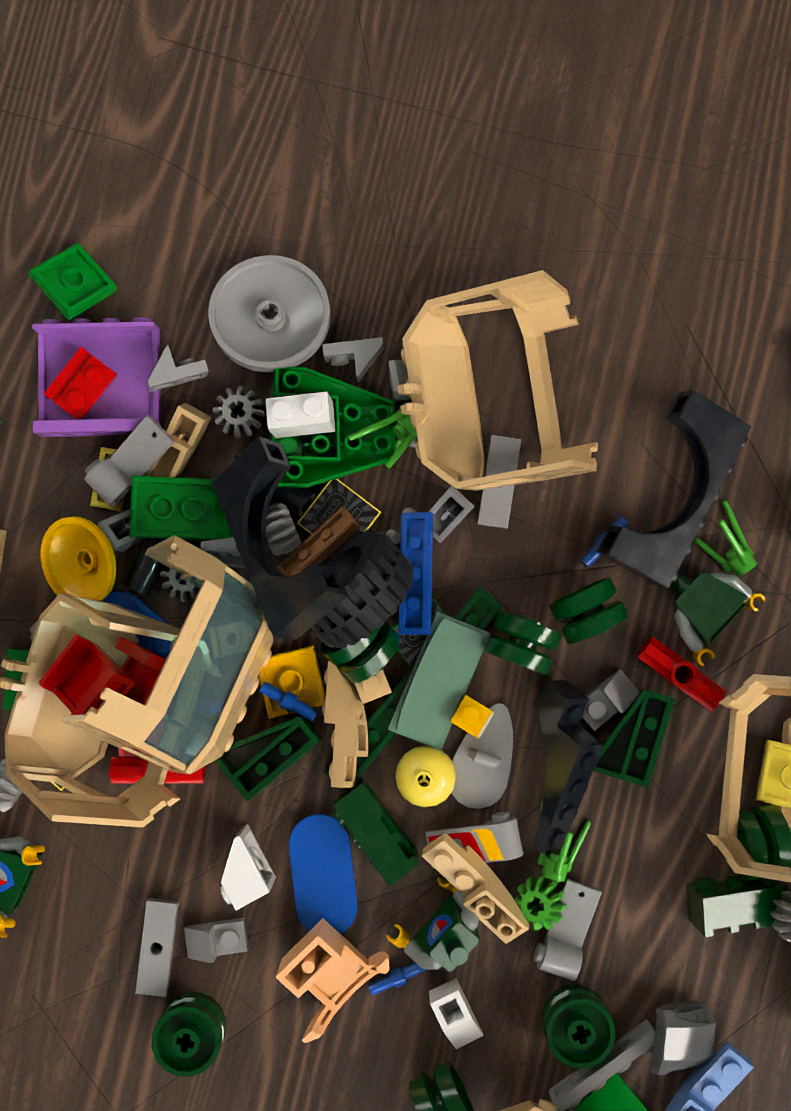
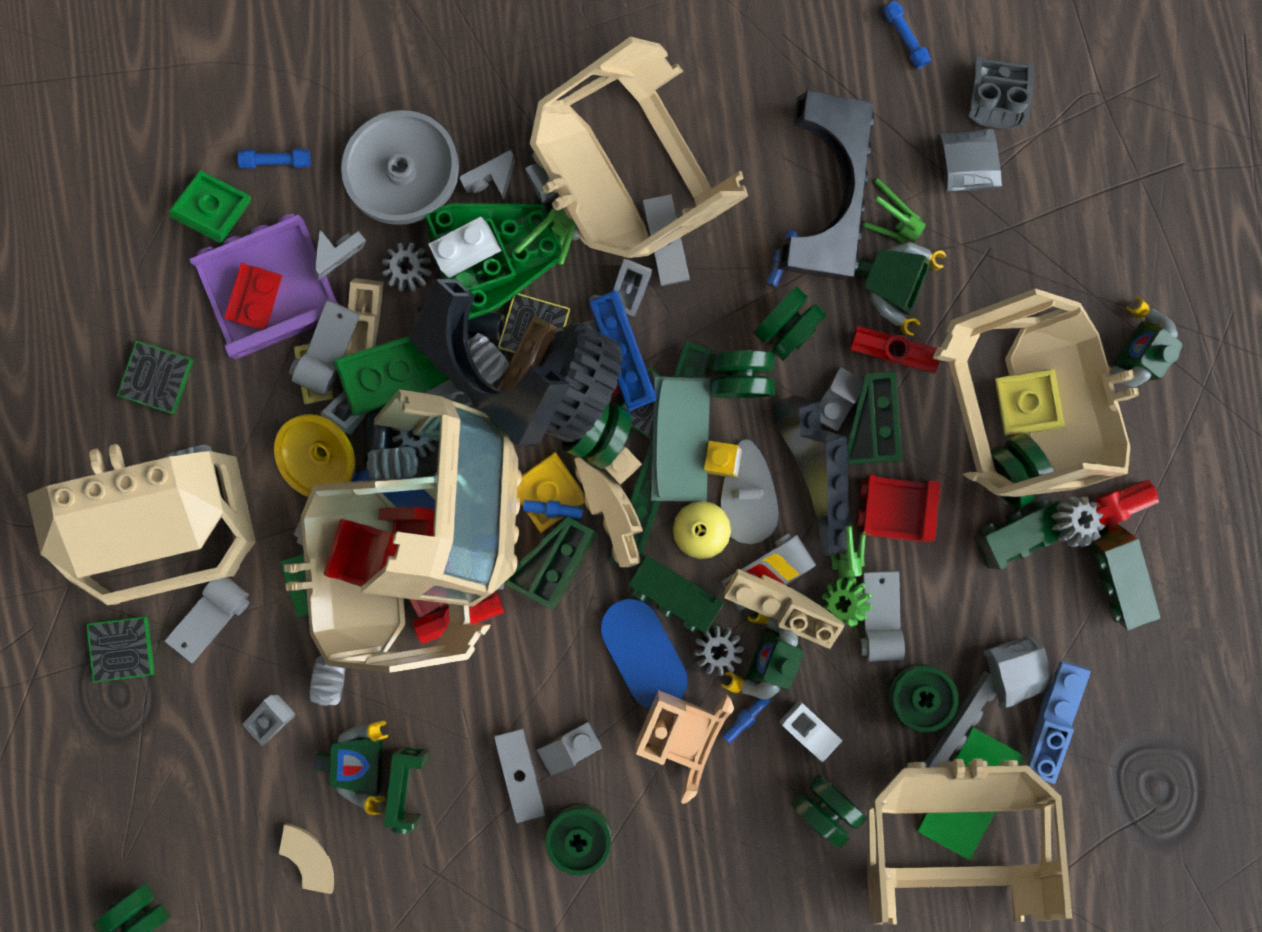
camera: 20 degrees left, 0 degrees up
white slope [220,824,276,910] -> none
none -> blue bar [238,149,311,169]
none -> light grey gear [367,447,418,480]
none -> dark green panel [384,746,430,834]
none -> light grey gear [693,626,744,676]
none -> red panel [856,474,941,543]

